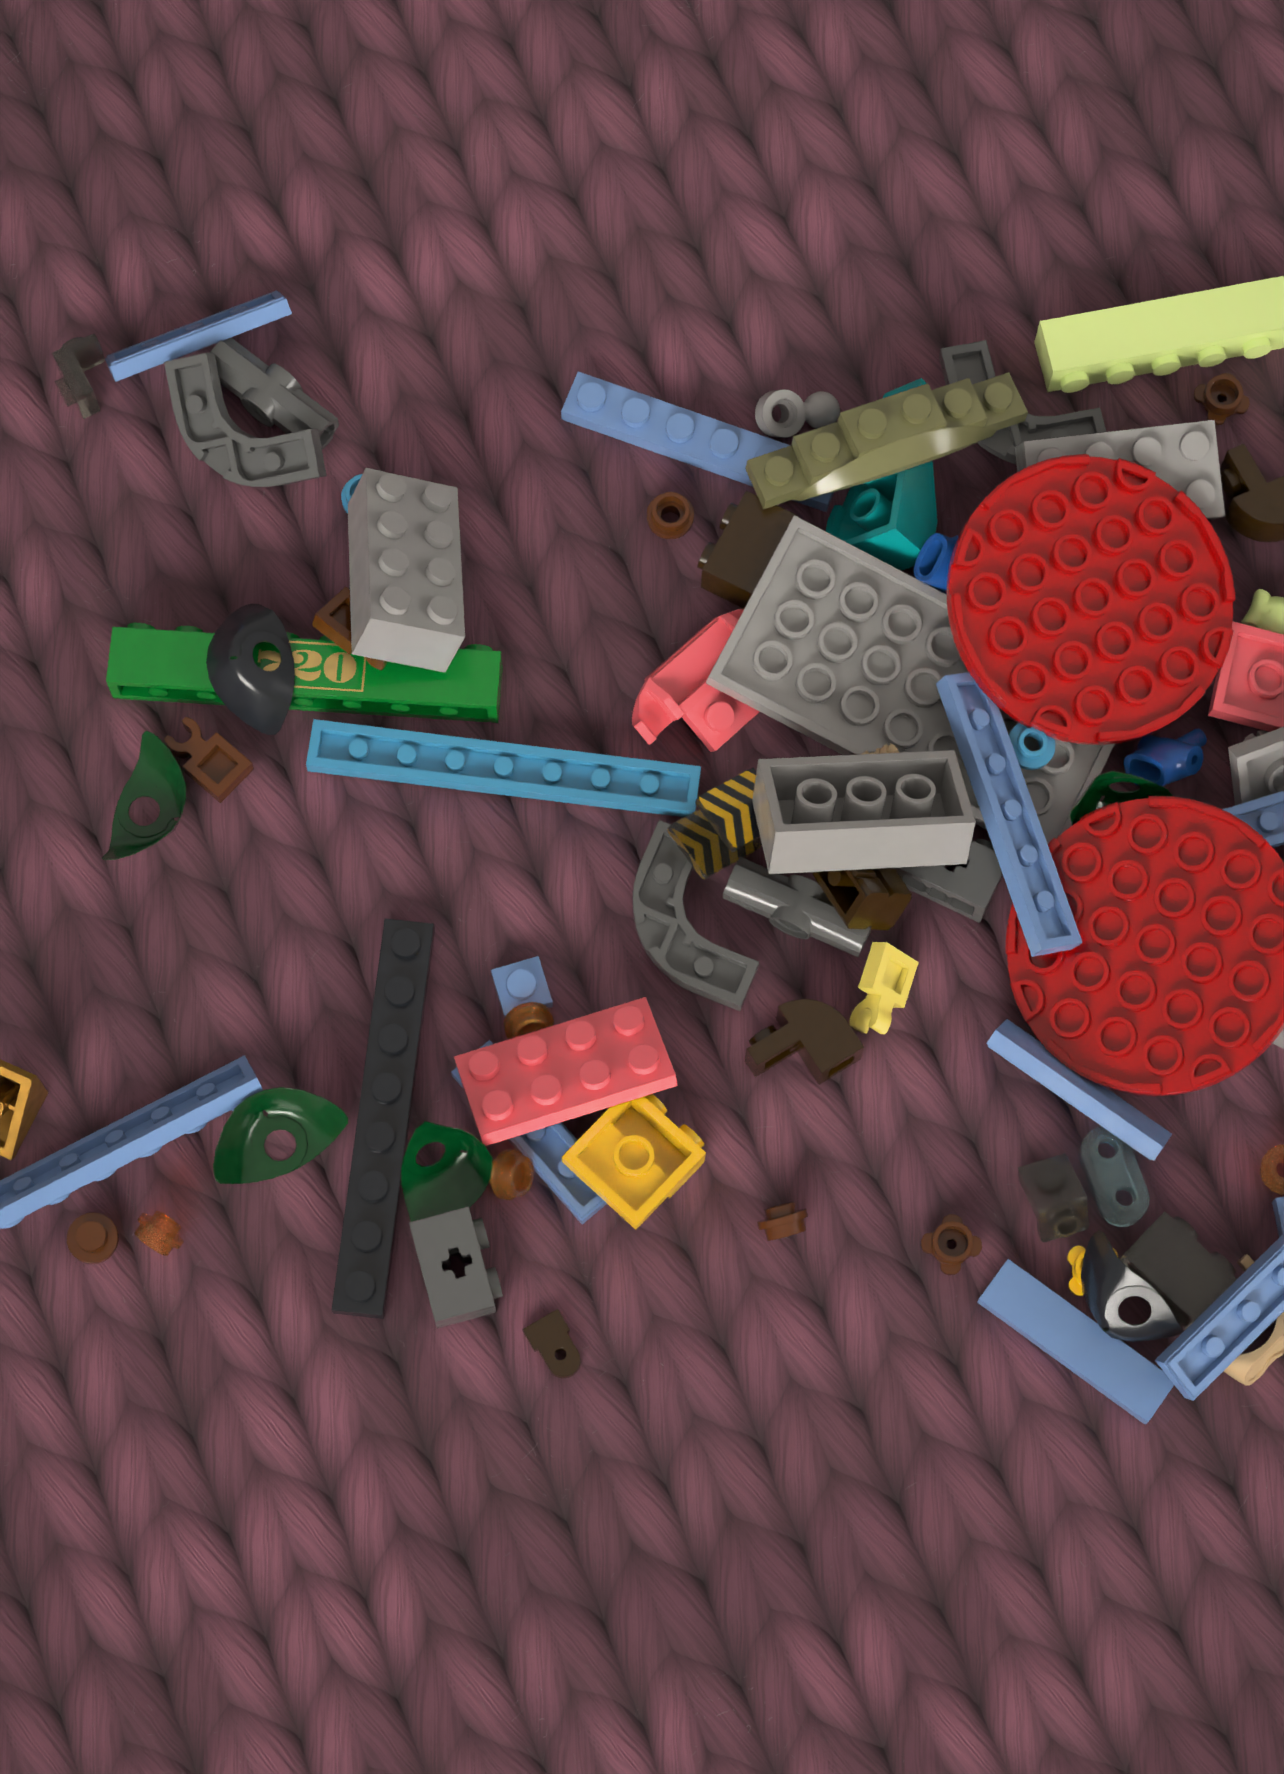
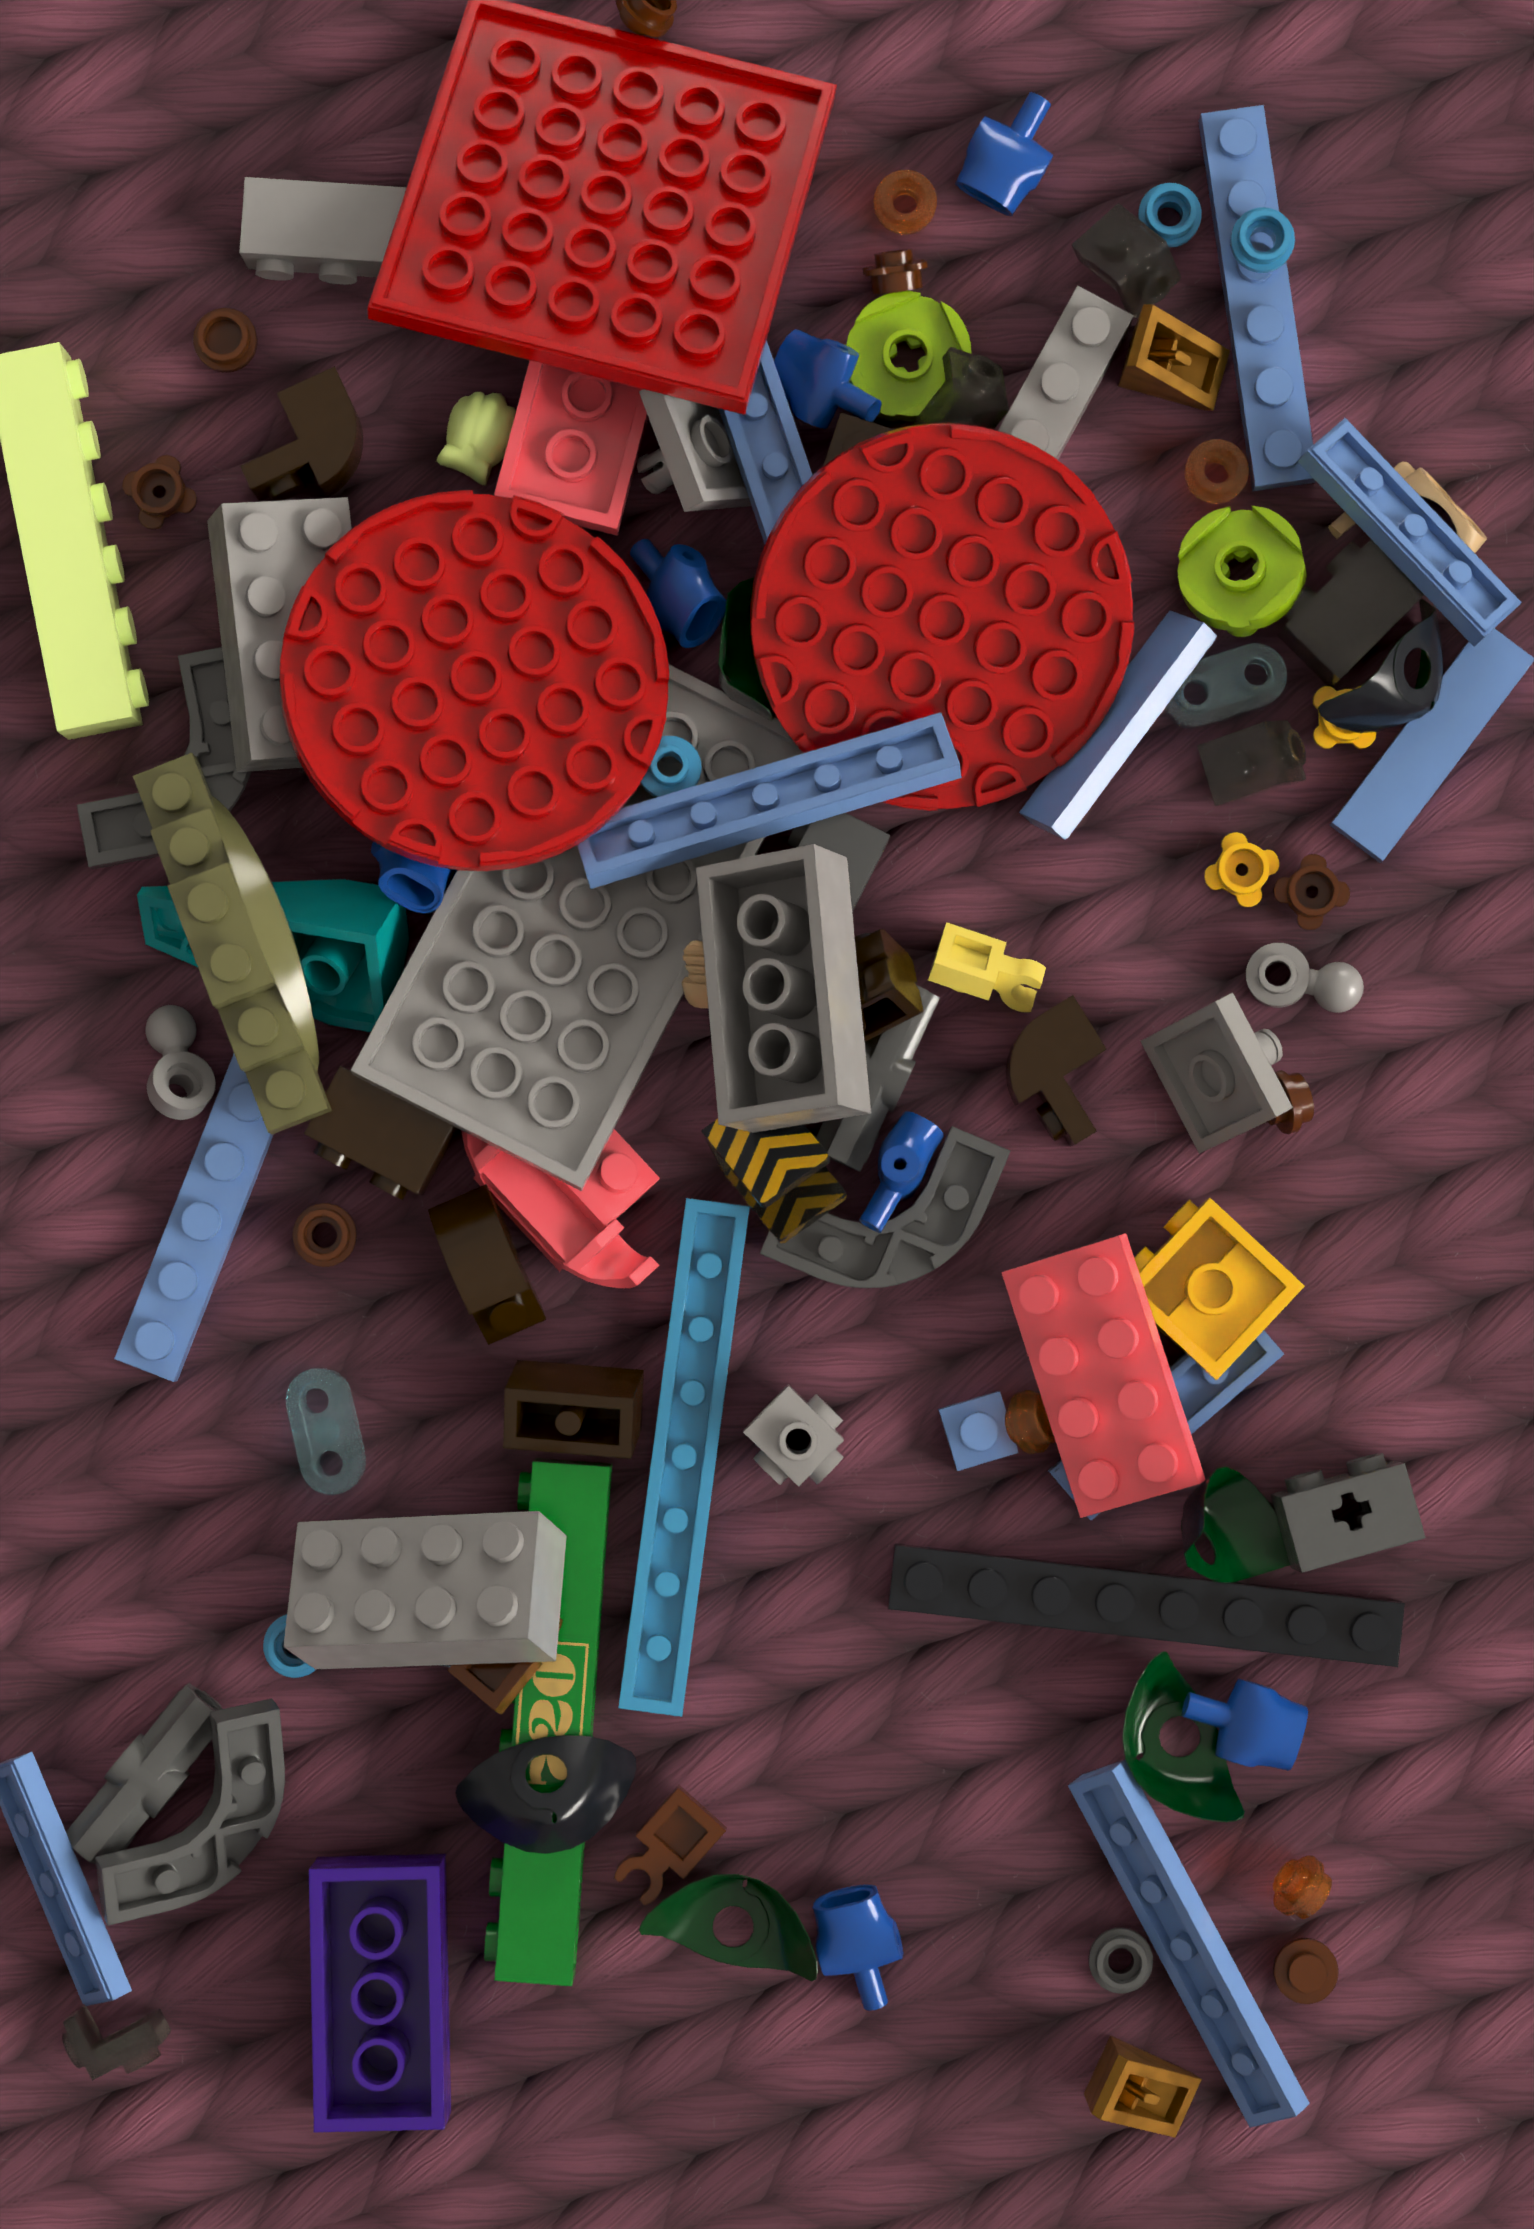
camera: 85 degrees left, 15 degrees up
clear orange plate [489,1149,534,1200] -> none
dark brown piece [522,1309,581,1378] -> none
none -> clear light blue plate [286,1368,366,1495]
none -> dark purple brick [309,1854,451,2133]
none -> dark brown brick [428,1184,547,1345]
none -> dark brown brick [503,1360,644,1459]
none -> light grey brick [743,1384,844,1486]
none -> blue piece [812,1884,903,2011]
none -> blue piece [859,1111,944,1233]
none -> dark grey plate [1088,1927,1153,1994]
none -> light grey tile [1141,993,1293,1154]
none -> lime plate [1177,506,1307,637]
none -> blue piece [1182,1678,1308,1771]
none -> yellow plate [1204,832,1279,907]
none -> light grey plate [1246,943,1364,1013]

